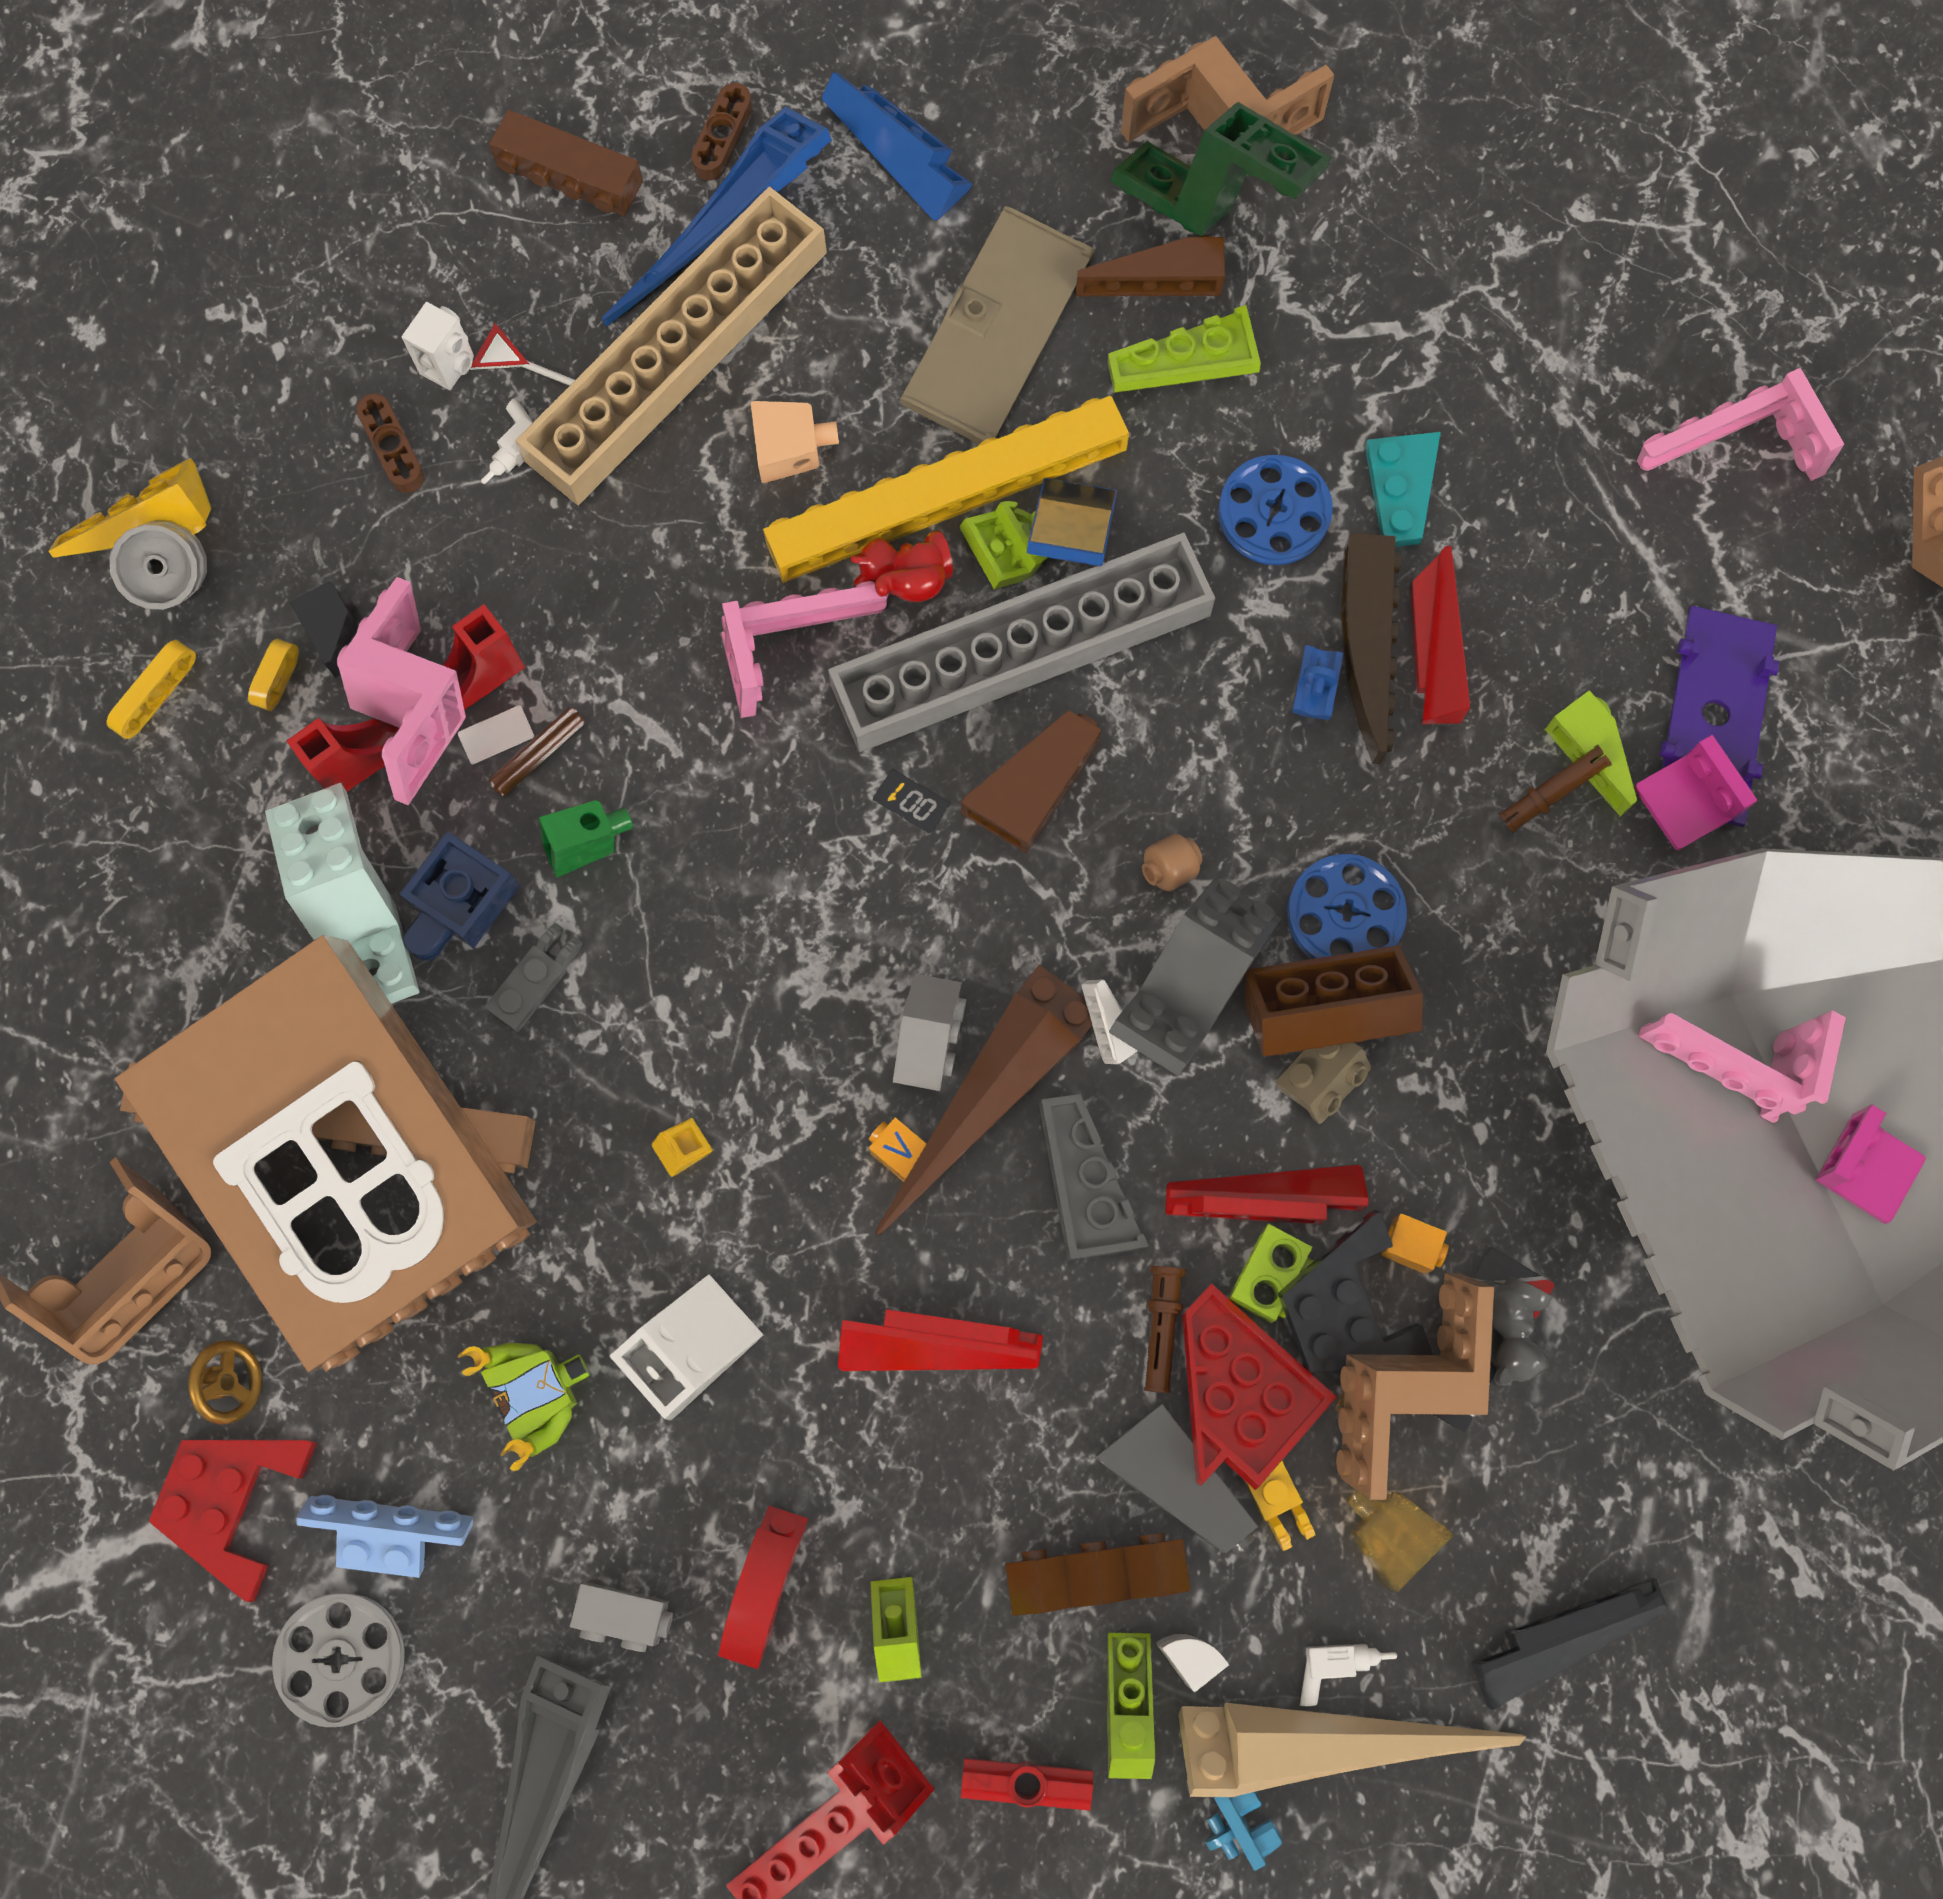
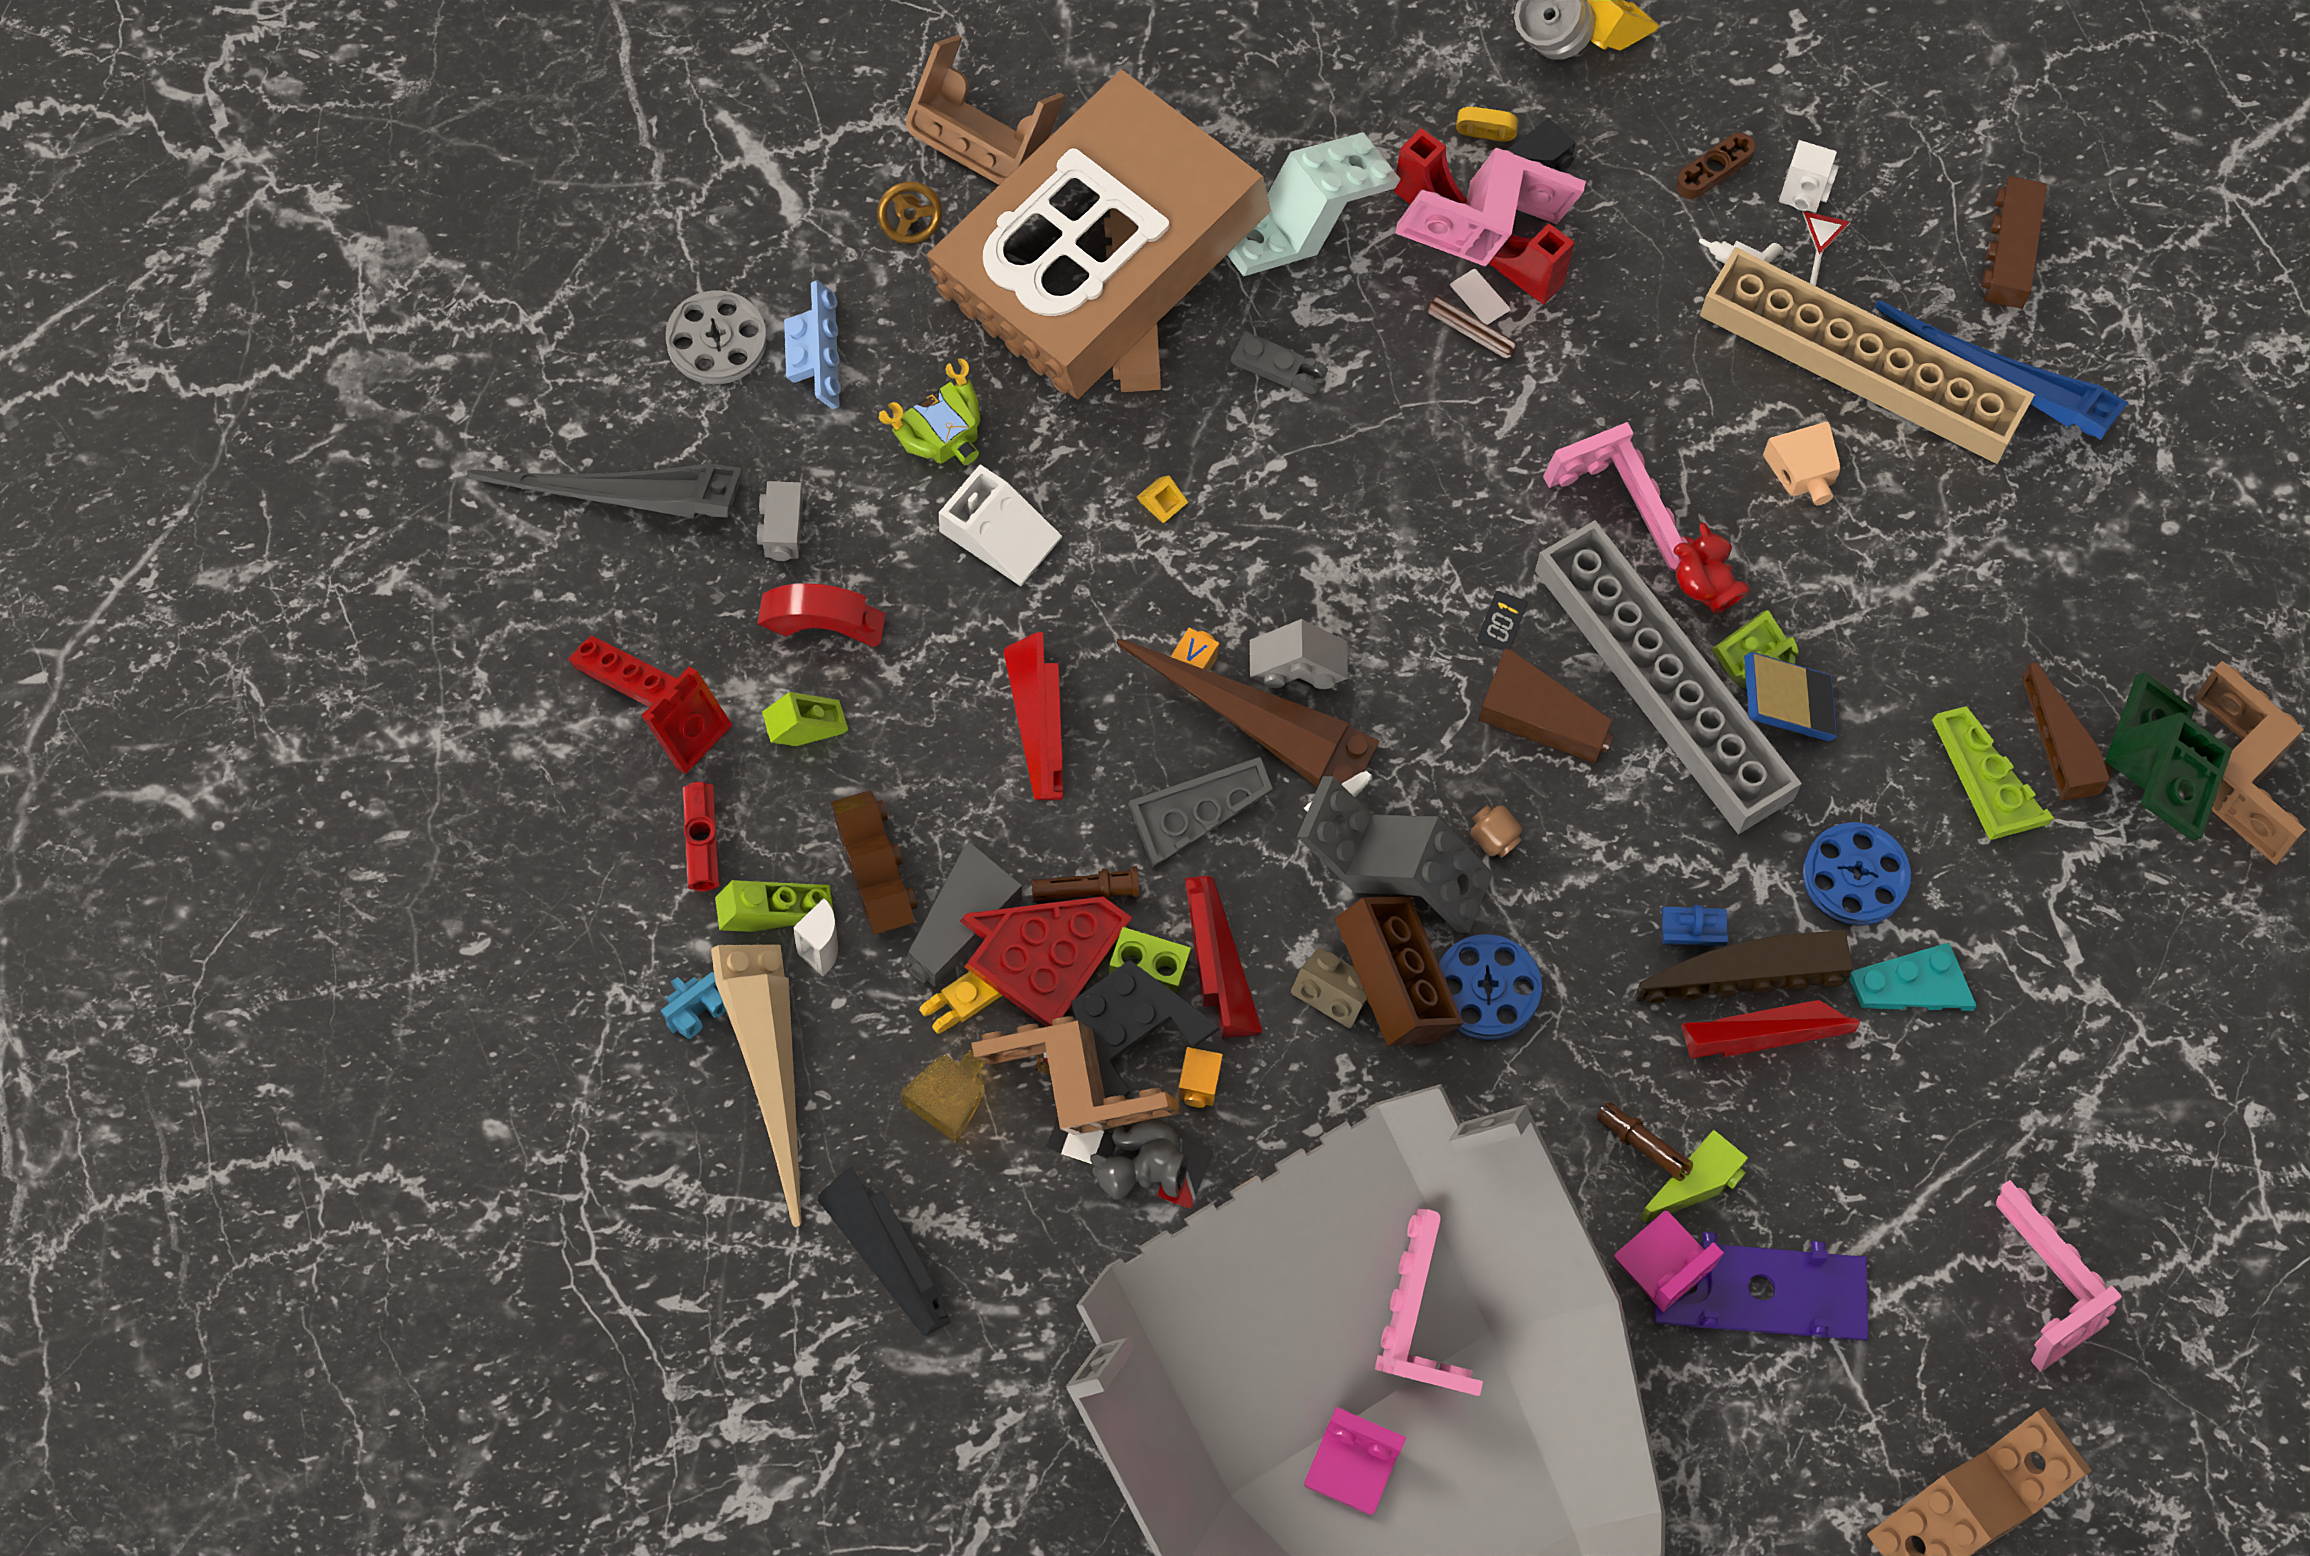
camera: 75 degrees right, 10 degrees down
yellow beam [107,640,196,739] -> none
red wing [148,1440,317,1602] -> none
dark blue brick [399,831,520,961] -> none
green torso [539,800,633,878] -> none
reddish brown beam [691,83,752,181] -> none
yellow brick [763,396,1129,583] -> none
blue wedge [822,72,972,220] -> none
dark tan door [900,206,1095,445] -> none
white piece [1299,1644,1397,1706] -> none

